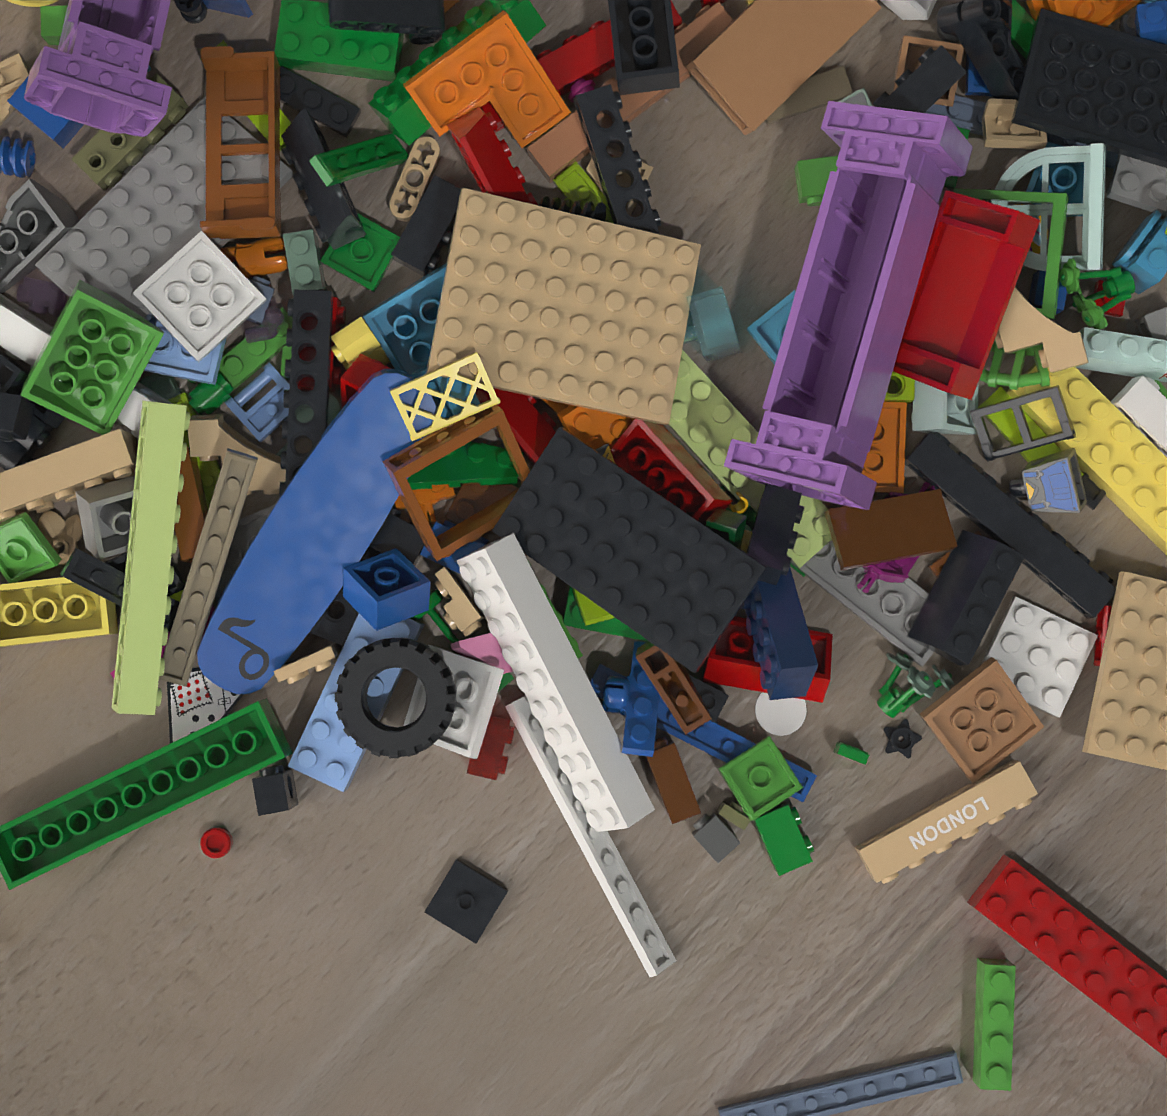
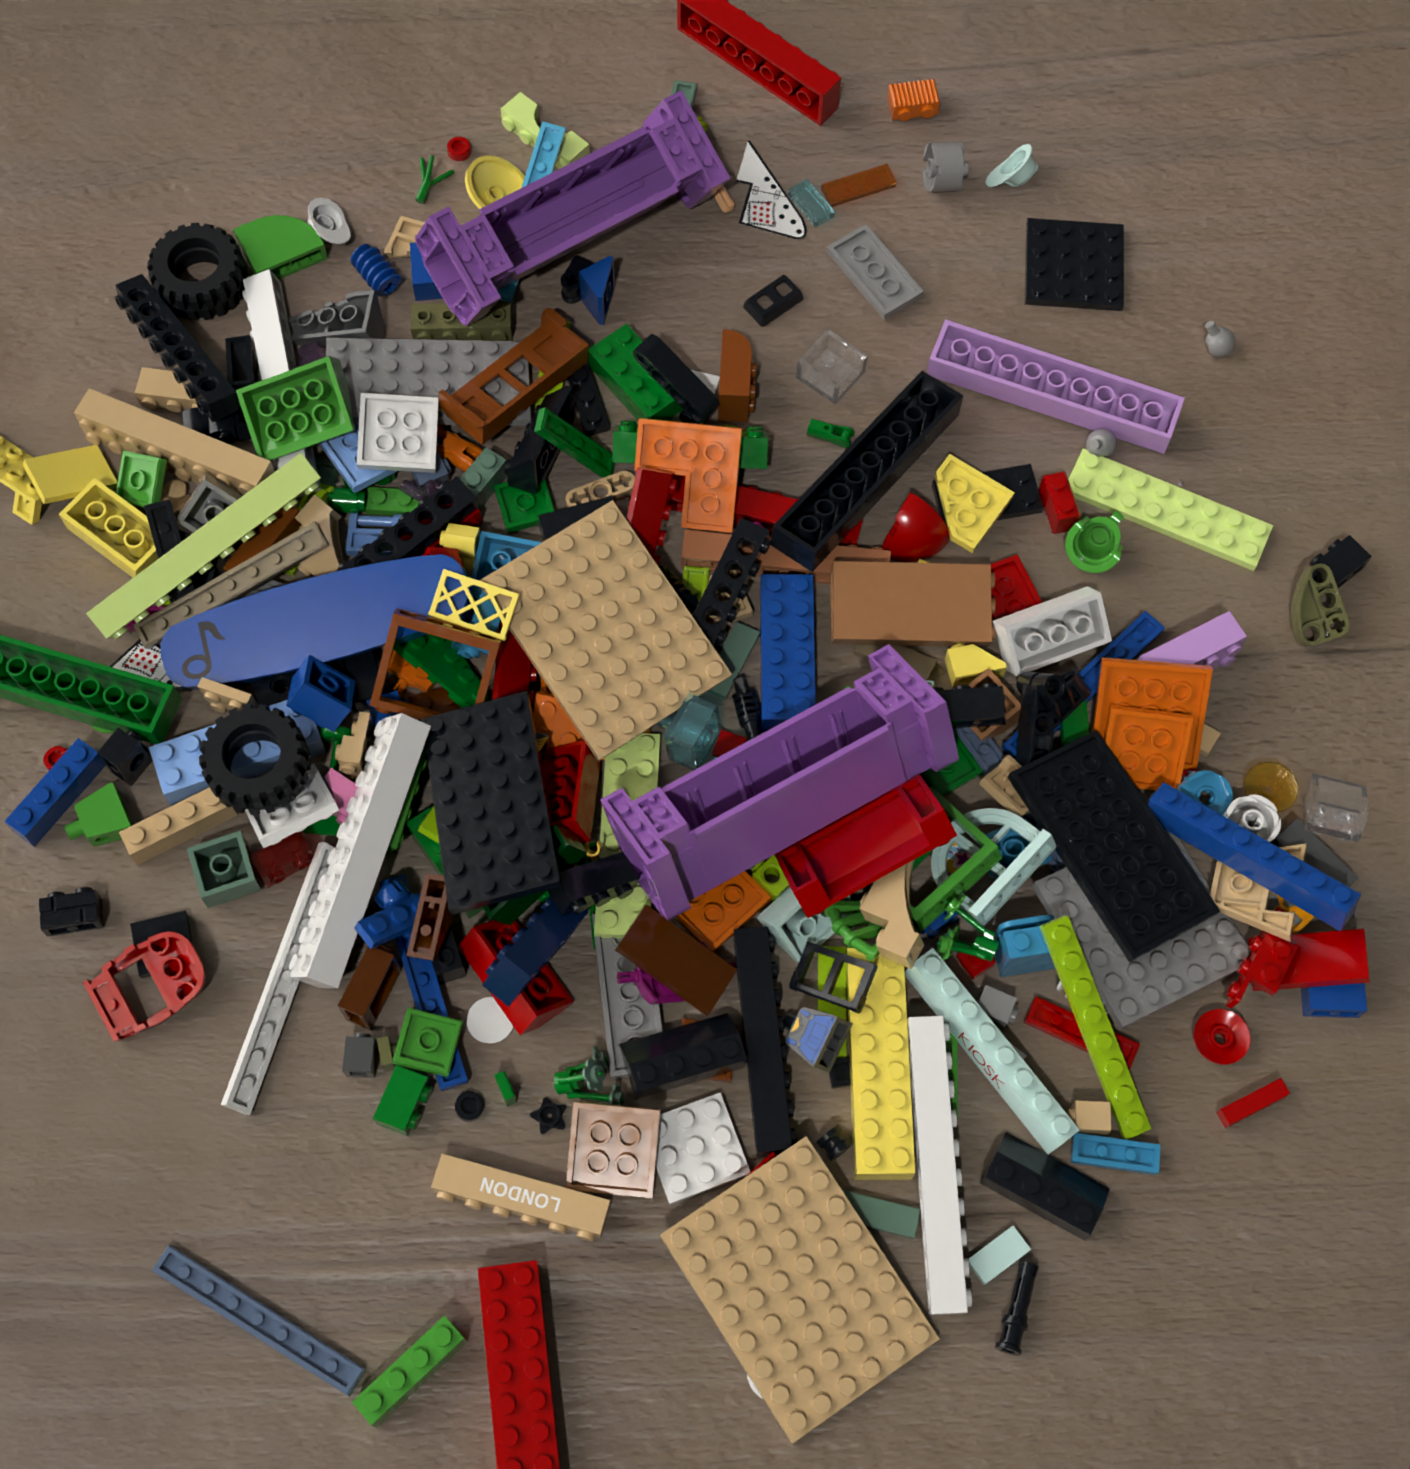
camera: 40 degrees right, 20 degrees down
none -> blue brick [4,738,106,847]
none -> black brick [39,887,104,937]
none -> bright green torso [64,782,133,846]
none -> red slope [83,931,205,1041]
none -> tan brick [119,787,238,866]
none -> sand green brick [187,831,261,908]
none -> black tile [455,1092,484,1122]
none -> sand green tile [708,622,760,700]
none -> red tile [712,729,746,757]
none -> black hinge [732,676,762,741]
none -> blue brick [760,574,816,732]
none -> black wheel [816,1125,853,1161]
none -> light yellow slope [944,644,1007,688]

